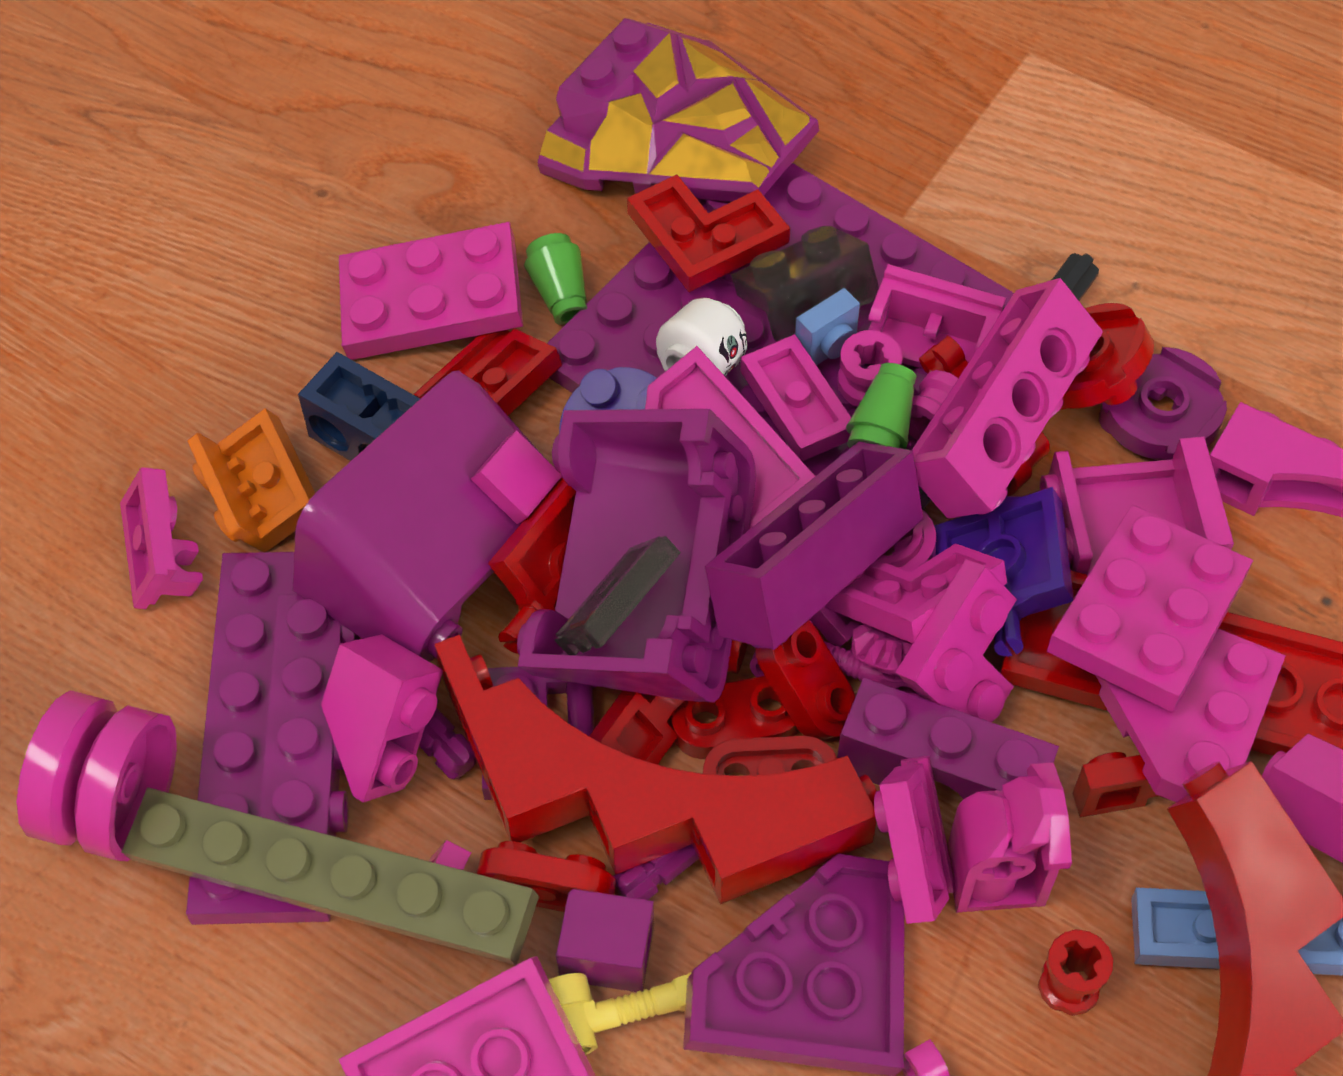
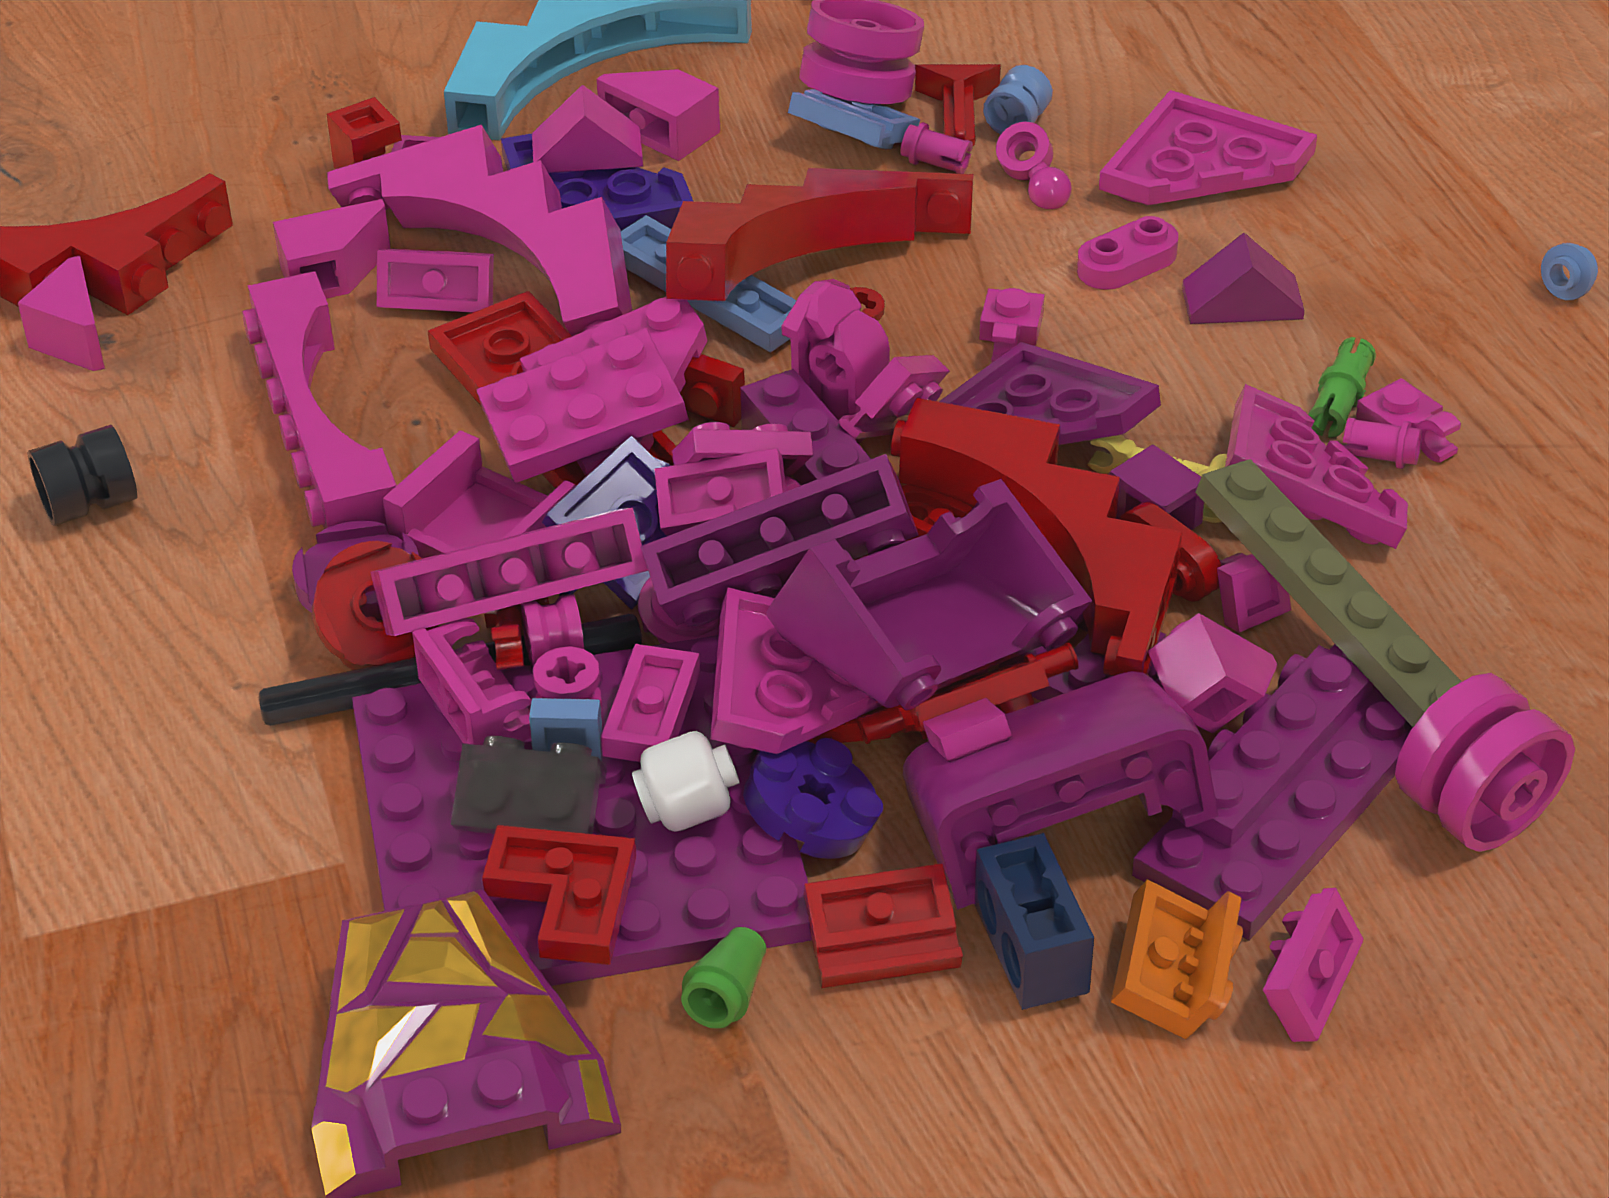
camera: 140 degrees left, 15 degrees down
dark pink plate [339,222,523,360] -> none
clear smoke tile [554,536,681,655] -> none
bright green cone [846,363,917,449] -> none

